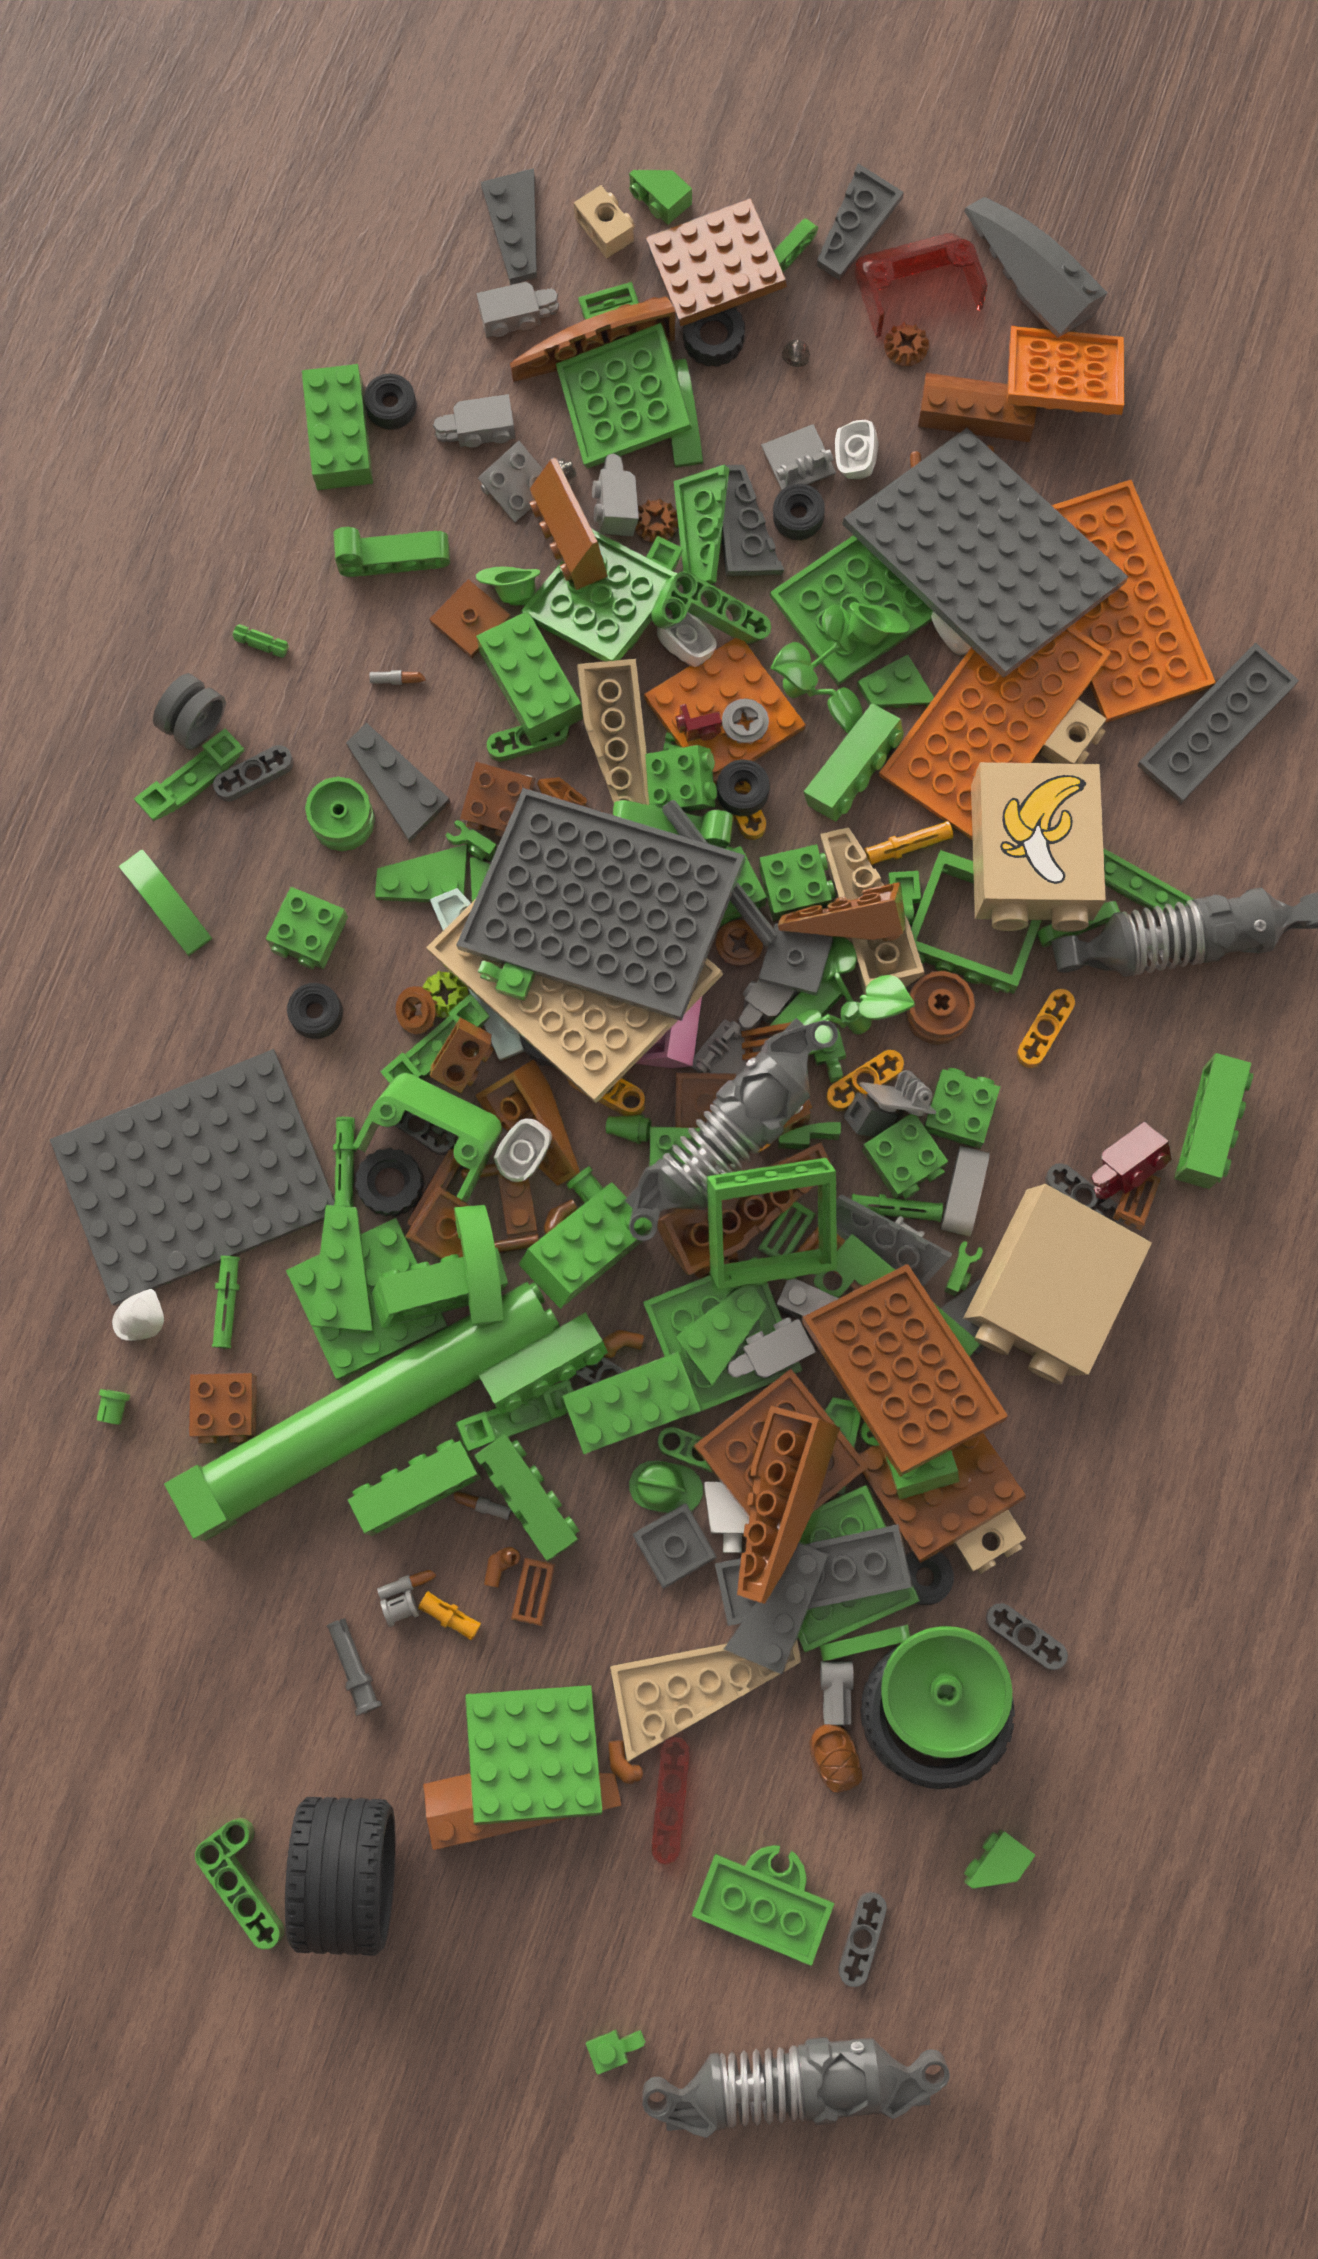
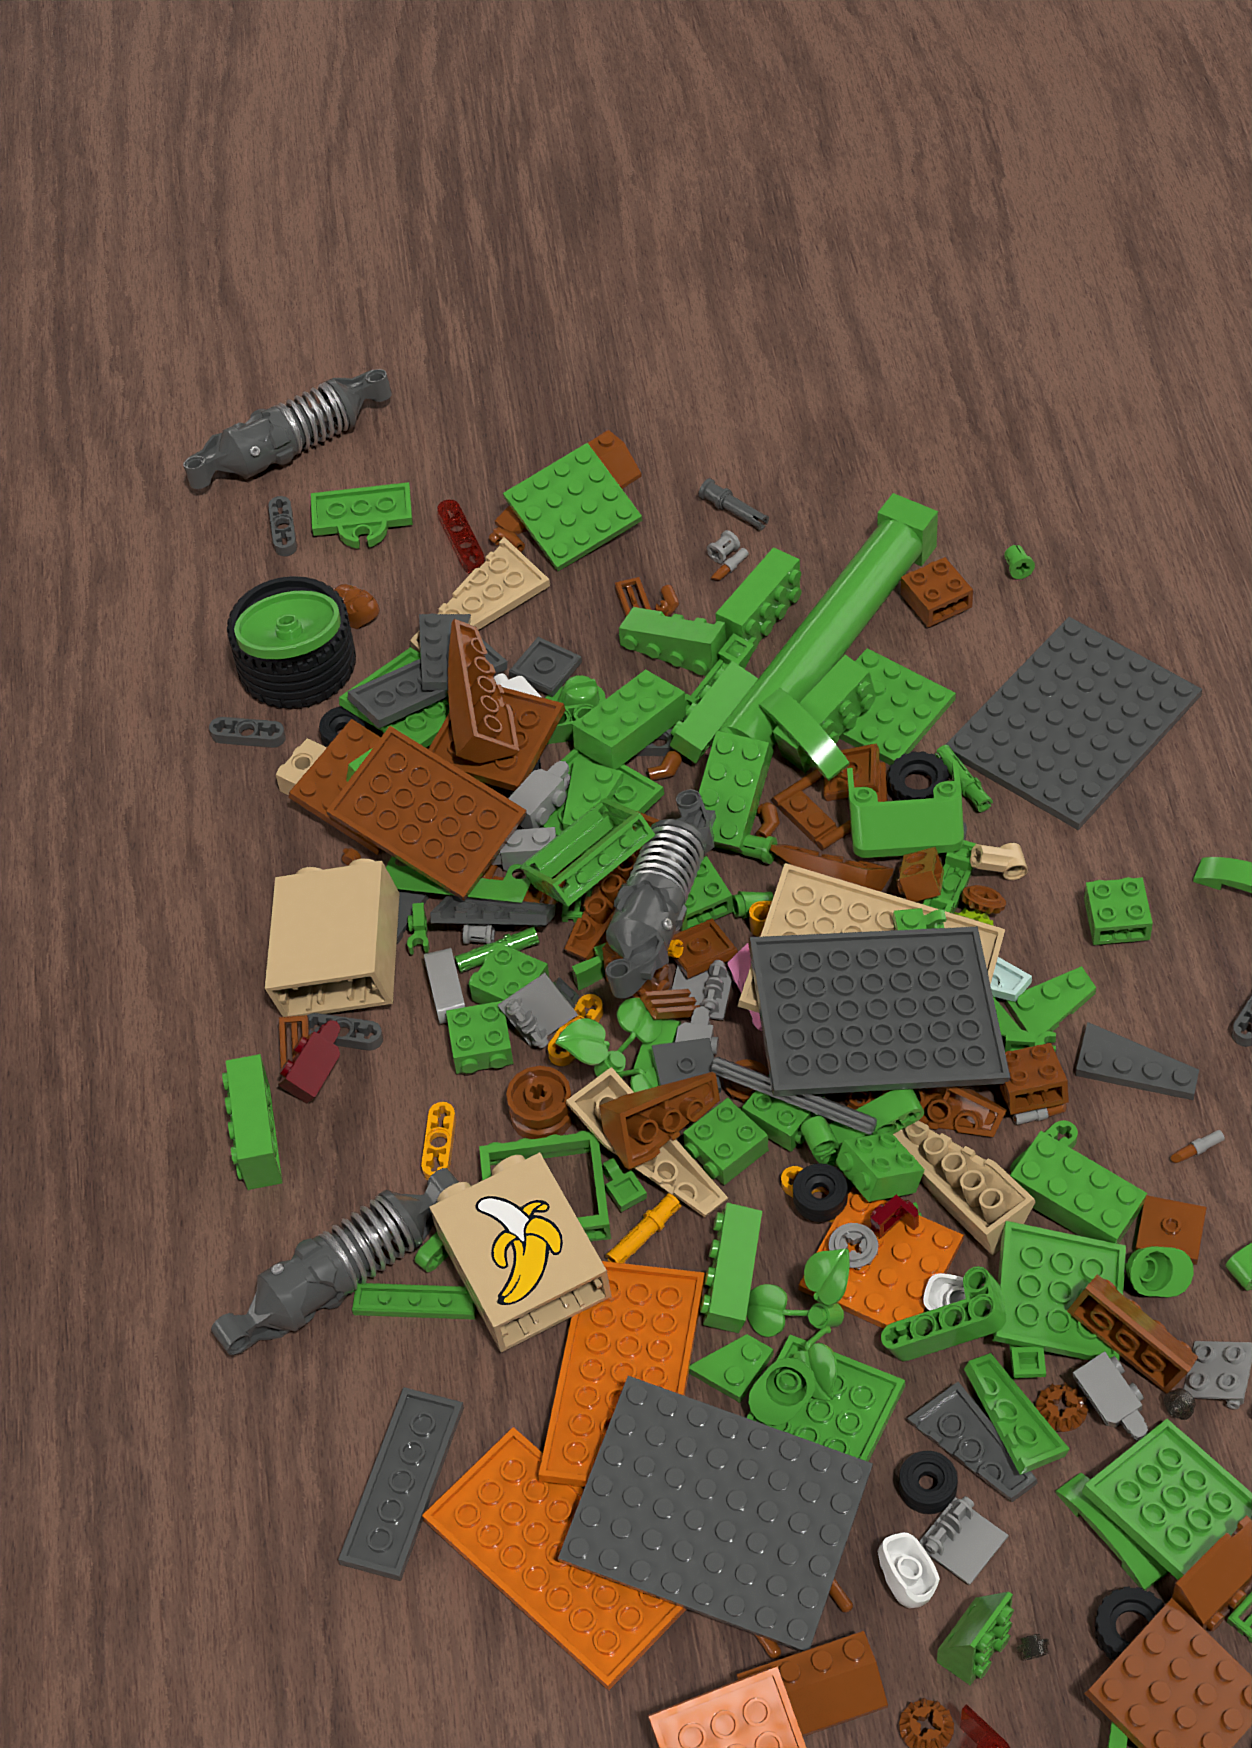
camera: 155 degrees right, 25 degrees down
white piece [112,1289,164,1341] -> none
bright green beam [195,1818,284,1949] -> none
bright green pin [212,1256,240,1349] -> none
black tyre [285,1797,396,1956] -> none
black tyre [287,983,343,1039] -> none
bright green wheel [305,777,375,851] -> none
bright green wing [312,1205,374,1332] -> none
light orange pin [418,1591,482,1641] -> none
white piece [494,1118,552,1182] -> none
bright green plate [586,2029,646,2075] -> none
bright green plate [813,1028,846,1083] -> none
bright green beam [819,1625,910,1661] -> none
light grey piece [820,1661,853,1725] -> none
bright green slope [964,1829,1035,1889] -> none
tan brick [1040,699,1106,764] -> none
none -> bright green slope [937,1592,1014,1686]
none -> tan piece [970,843,1028,880]

